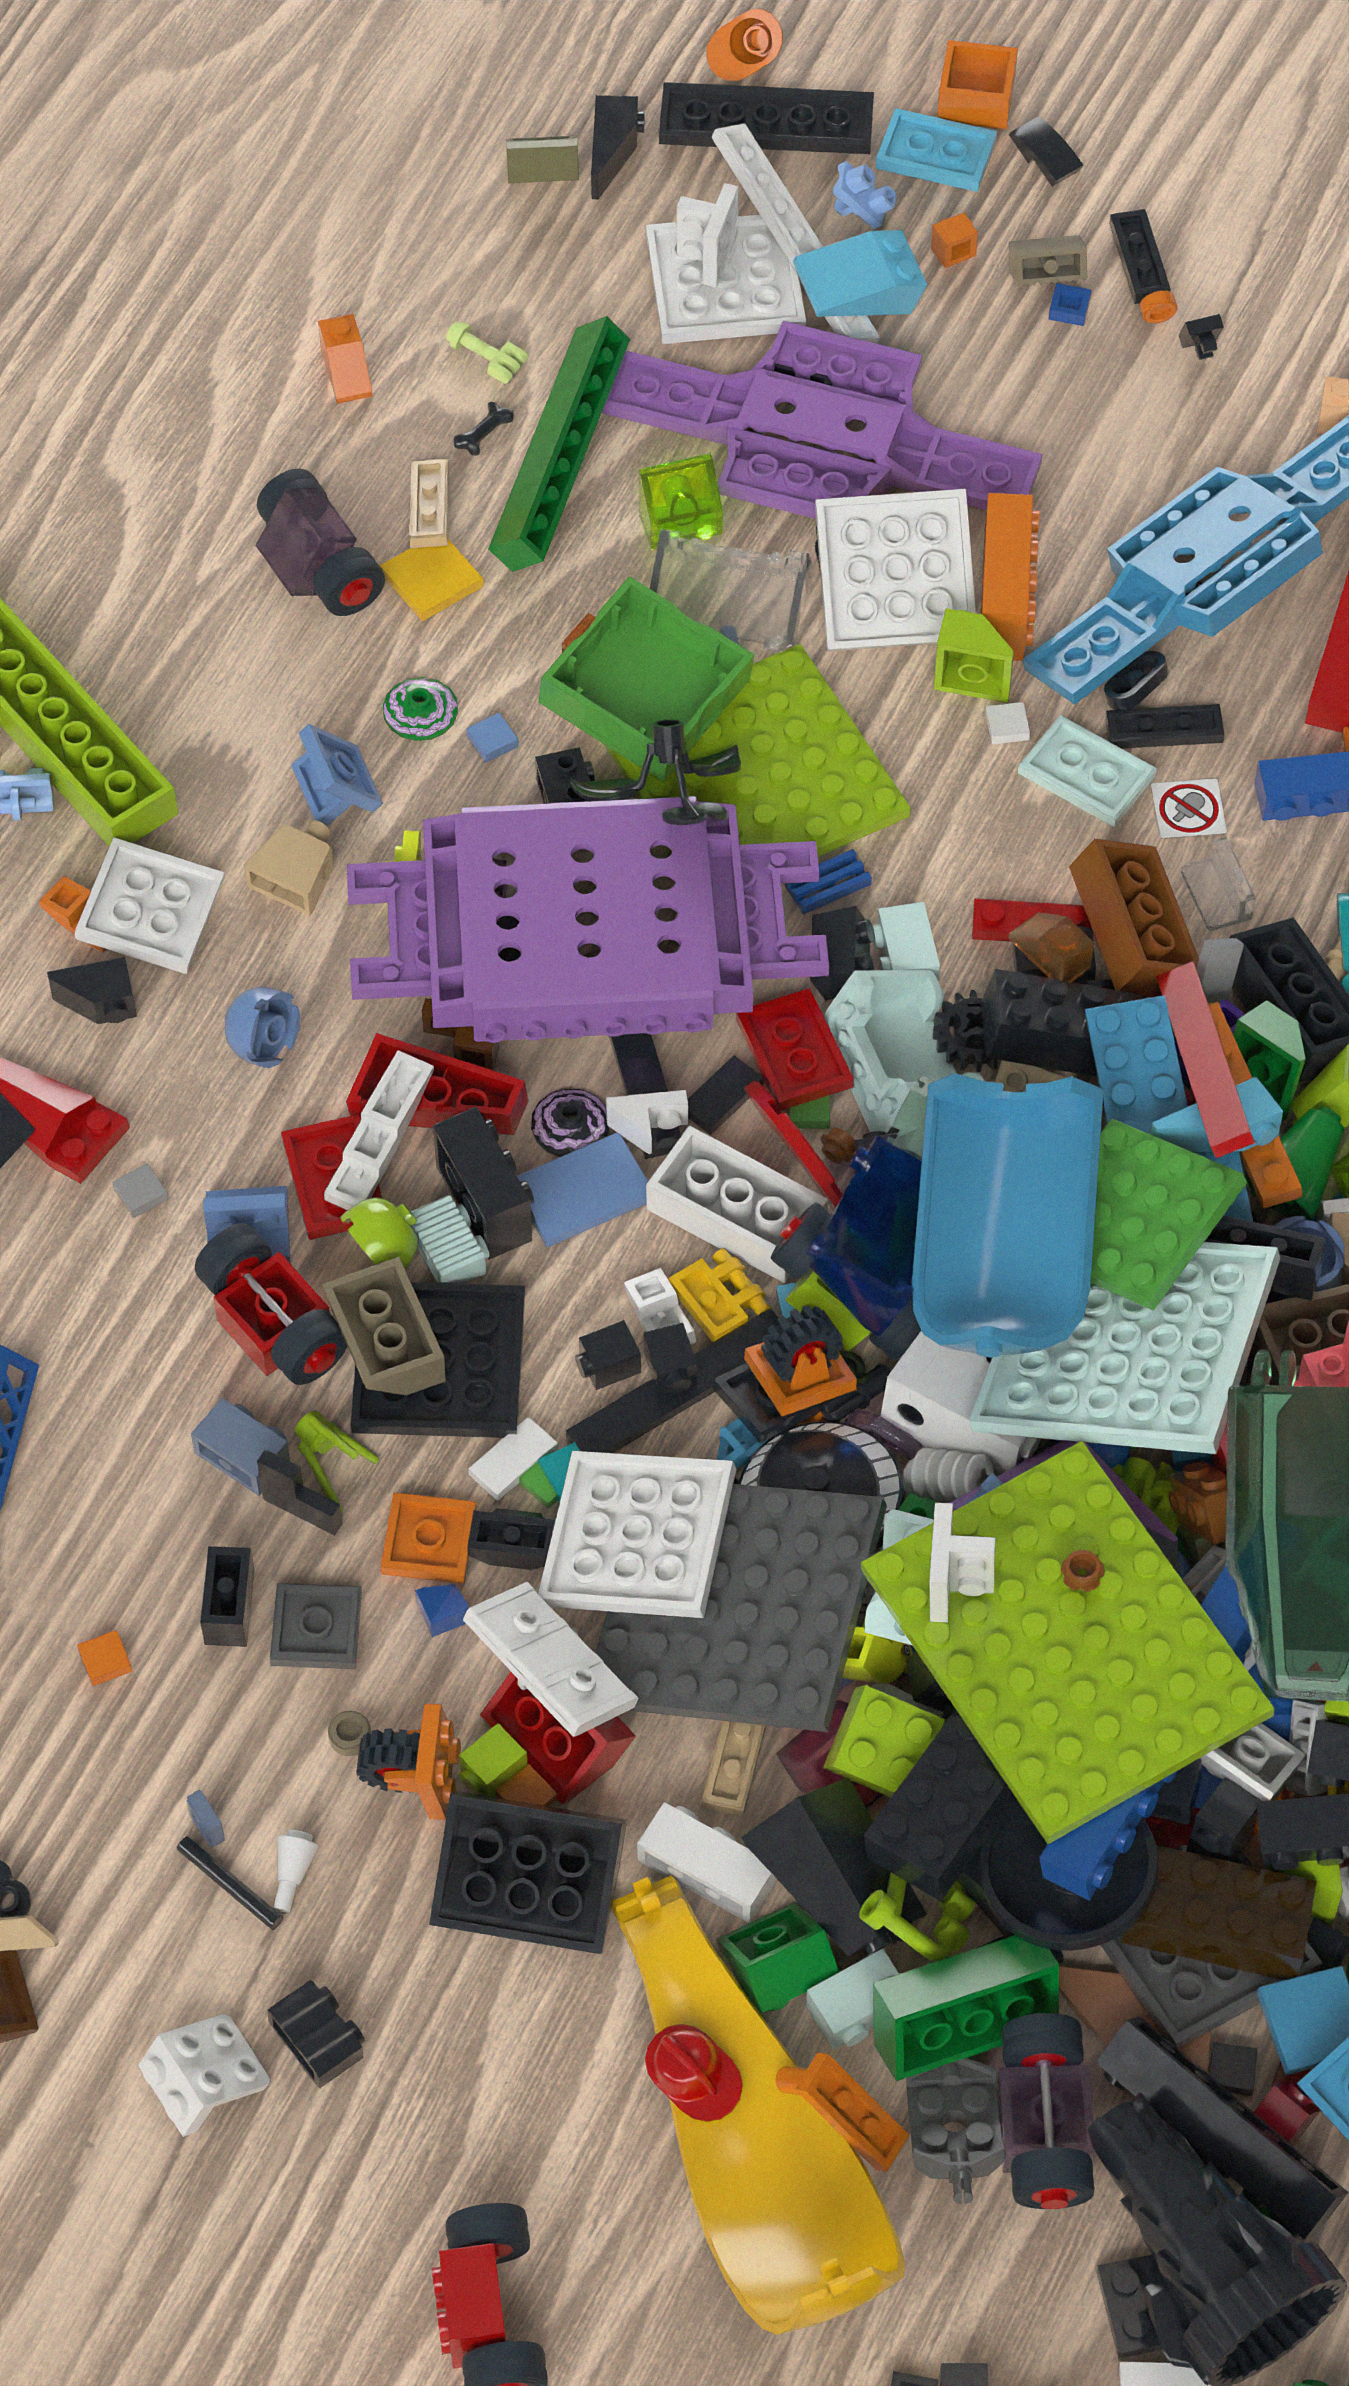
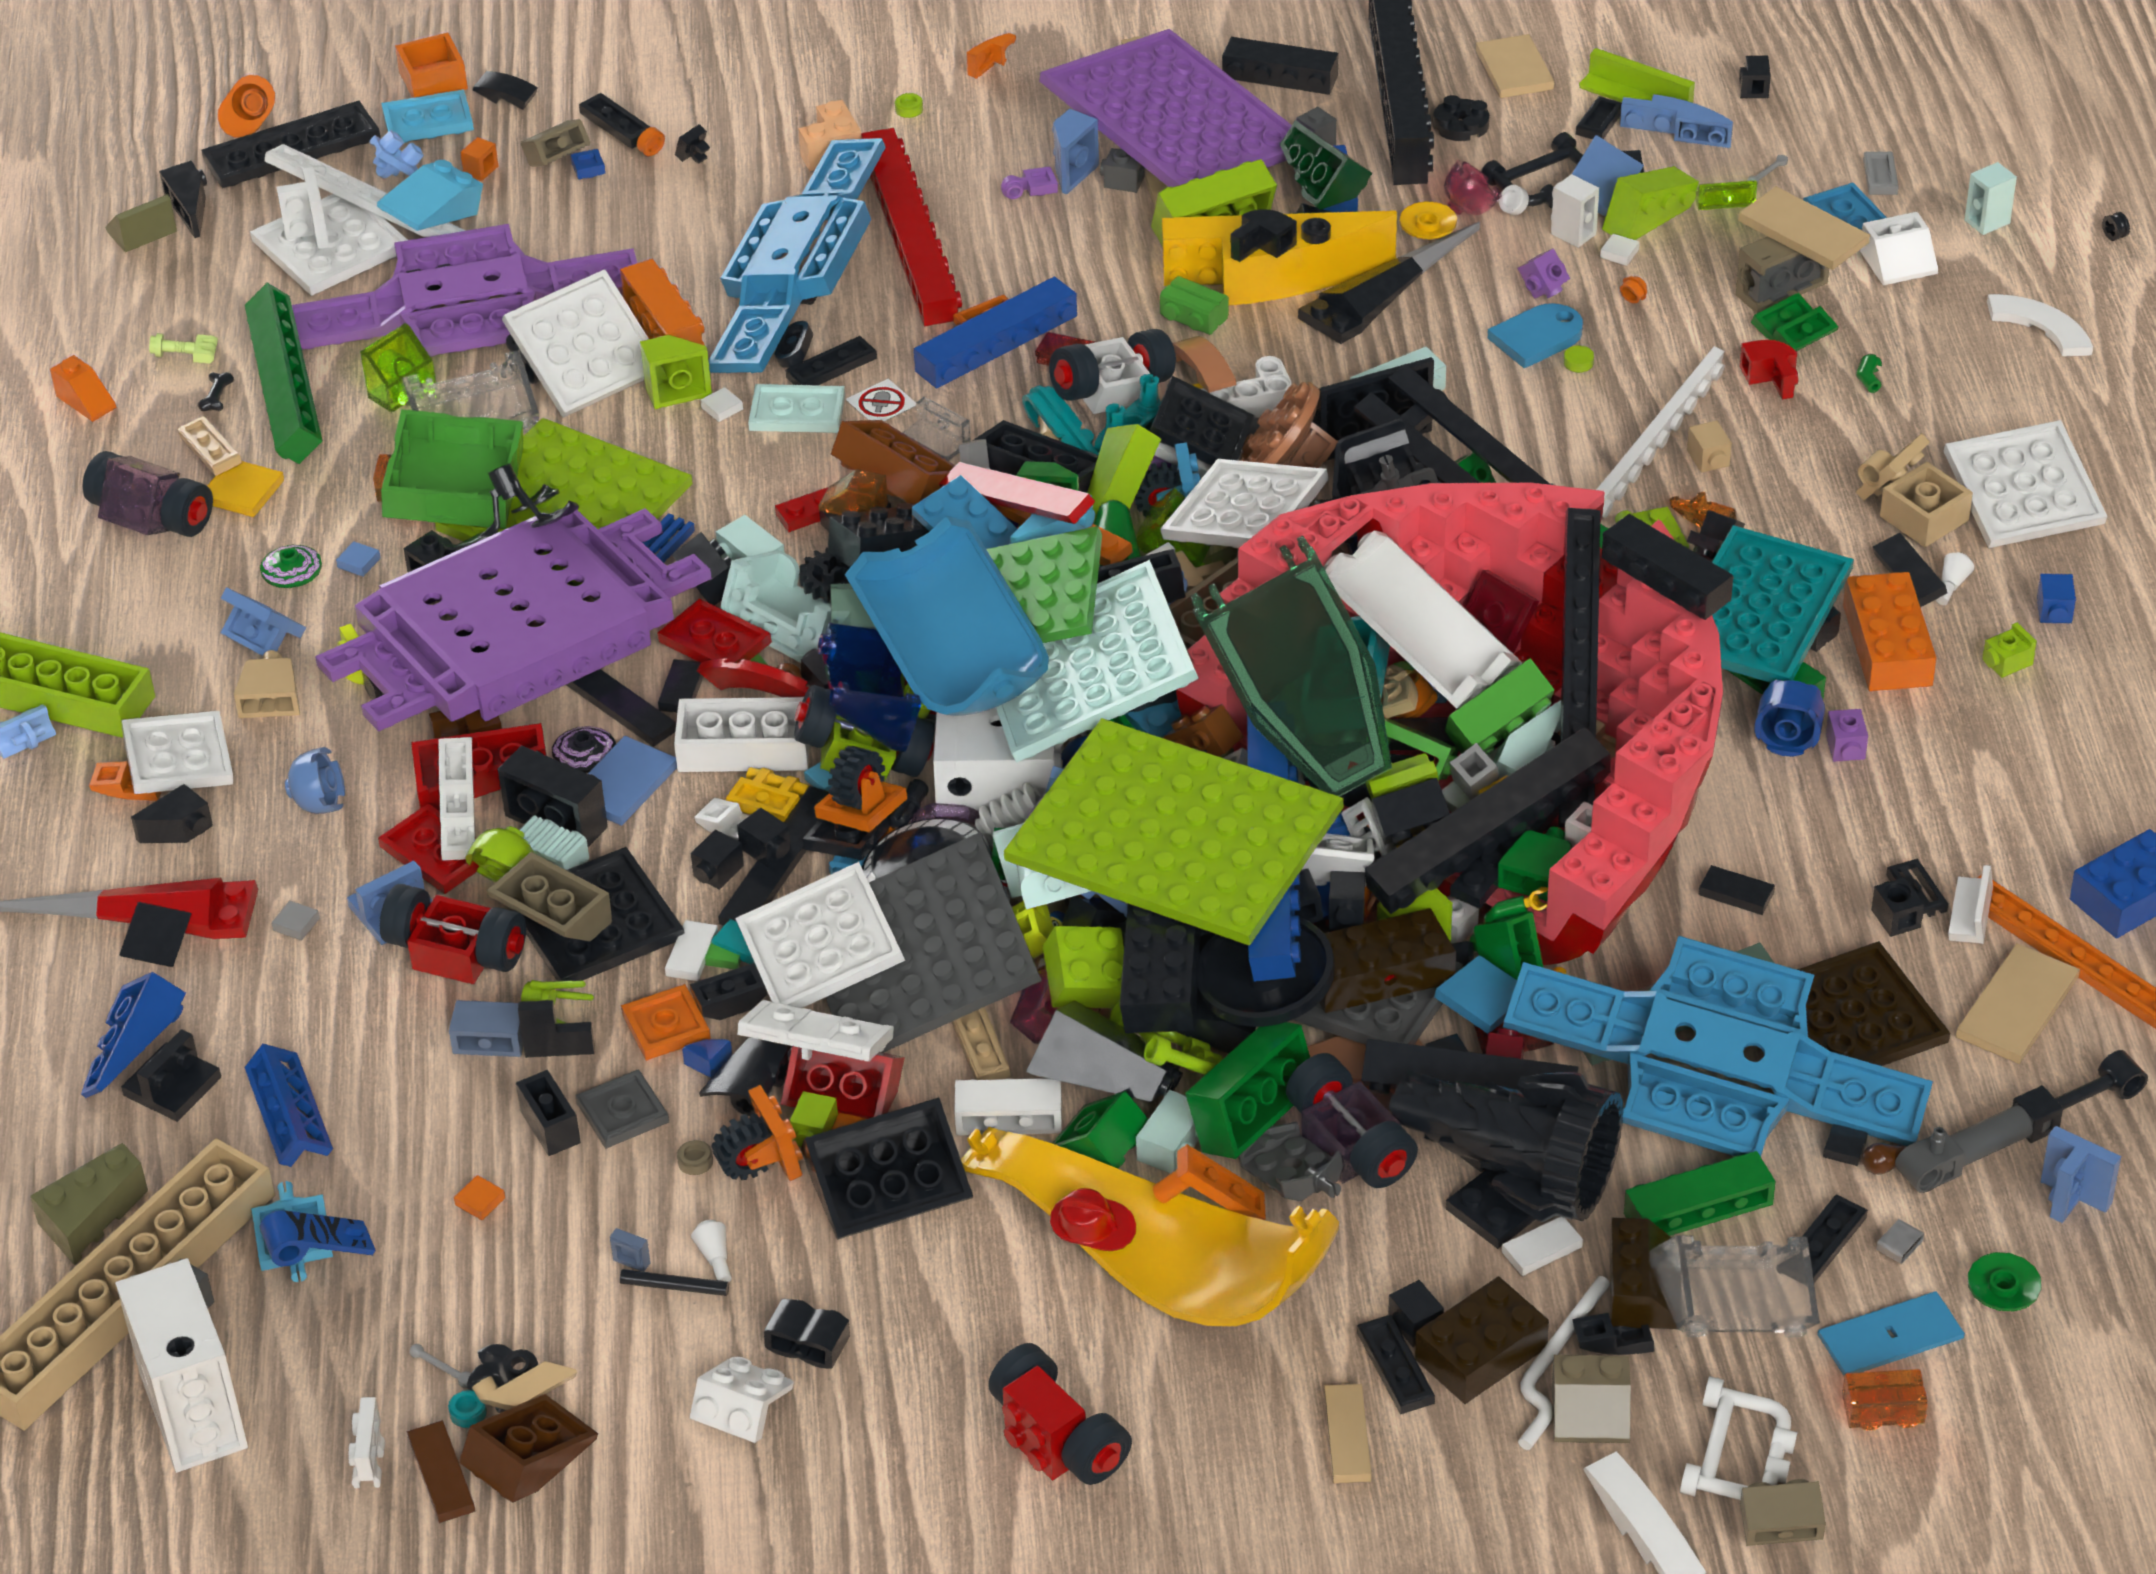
camera: 30 degrees left, 15 degrees down
white slope [606,1090,688,1154] -> none
white bracket [930,1503,995,1622] -> none
dark orange plate [1061,1550,1105,1592] -> none
none -> black panel [699,1037,792,1116]

